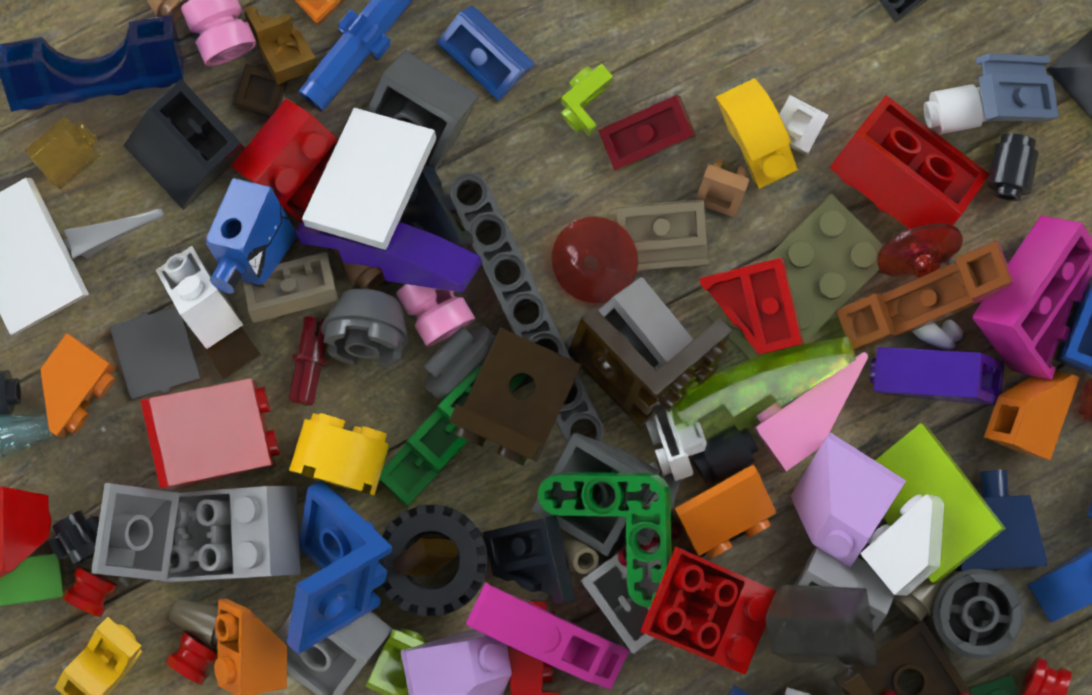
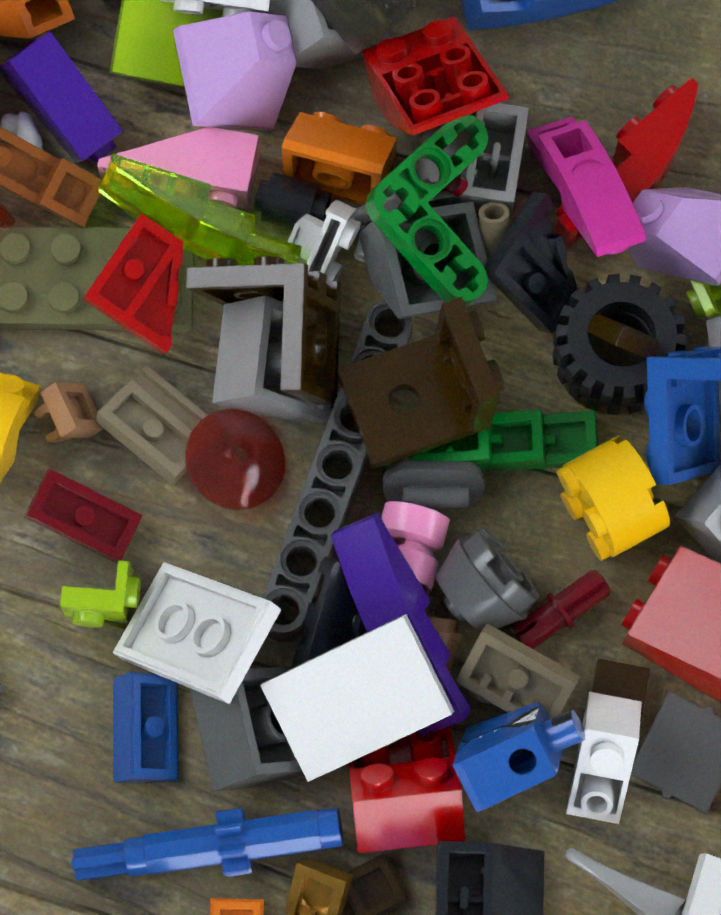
camera: 140 degrees left, 10 degrees down
none -> white tile [113,562,281,704]

